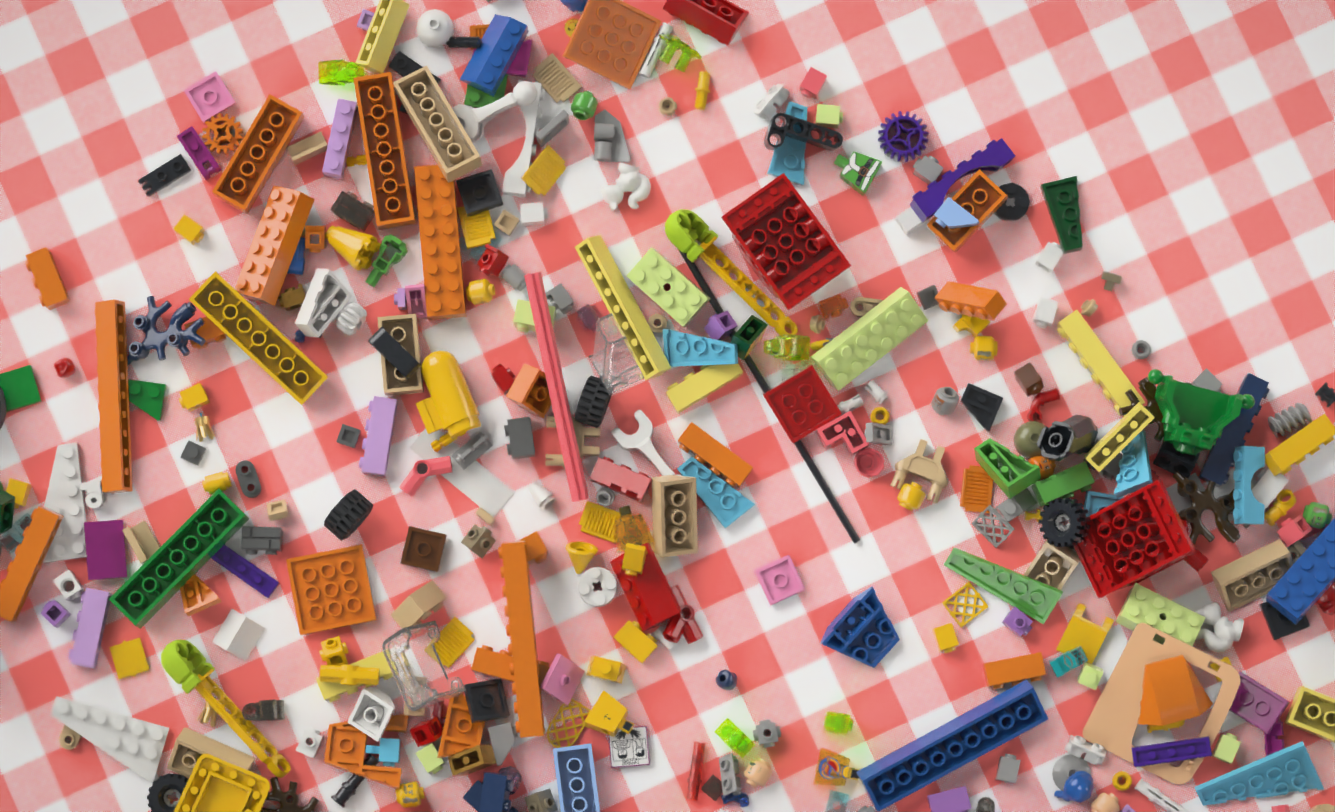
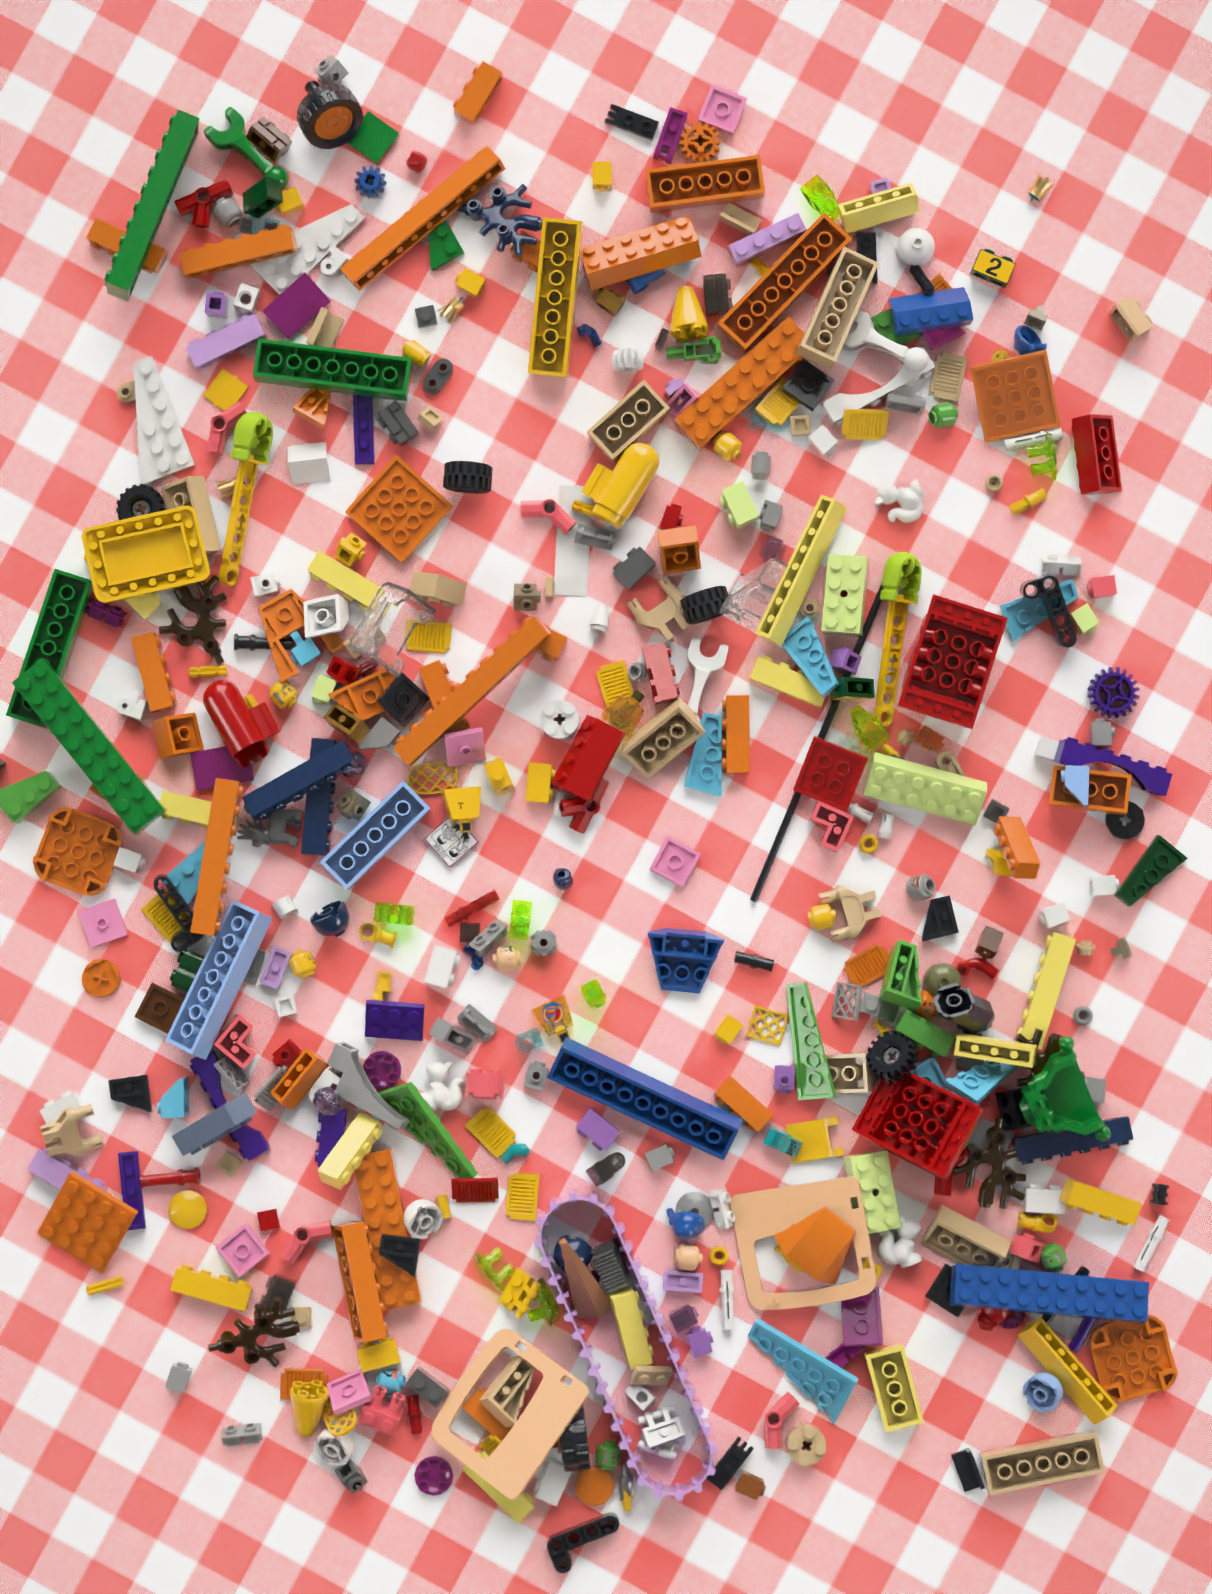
camera: 55 degrees right, 5 degrees up
clear smoke piece [242,699,285,721] -> none
white wedge [294,268,352,338] -> none
orange window [305,225,326,253] -> none
yellow piece [319,665,380,685] -> none
dark grey plate [336,424,361,449] -> none
lavender brick [359,396,398,477] -> none
black beam [368,327,421,379] -> none
reddish brown plate [400,526,447,572] -> none
red brick [477,244,509,277] -> none
coral axle [524,272,589,502] -> none
yellow hat [565,541,598,574] -> none
light grey panel [594,109,631,162] -> none
yellow slope [622,543,647,576] -> none
torso [834,151,882,196] -> none
coral hair [854,448,884,477] -> none
light grey plate [864,422,892,445] -> none
yellow head [970,336,998,361] -> none
yellowish green brick [1077,662,1103,690] -> none
dark purple tile [1131,736,1212,767] -> none
yellowish green brick [1212,733,1241,764] -> none
medium azure arch [1233,446,1265,525] -> none
light grey piece [1268,402,1312,438] -> none
none -> coral piece [206,402,247,455]
none -> blue gear [354,165,387,199]
none -> clear smoke tile [655,328,669,351]
none -> black pin [734,951,774,972]

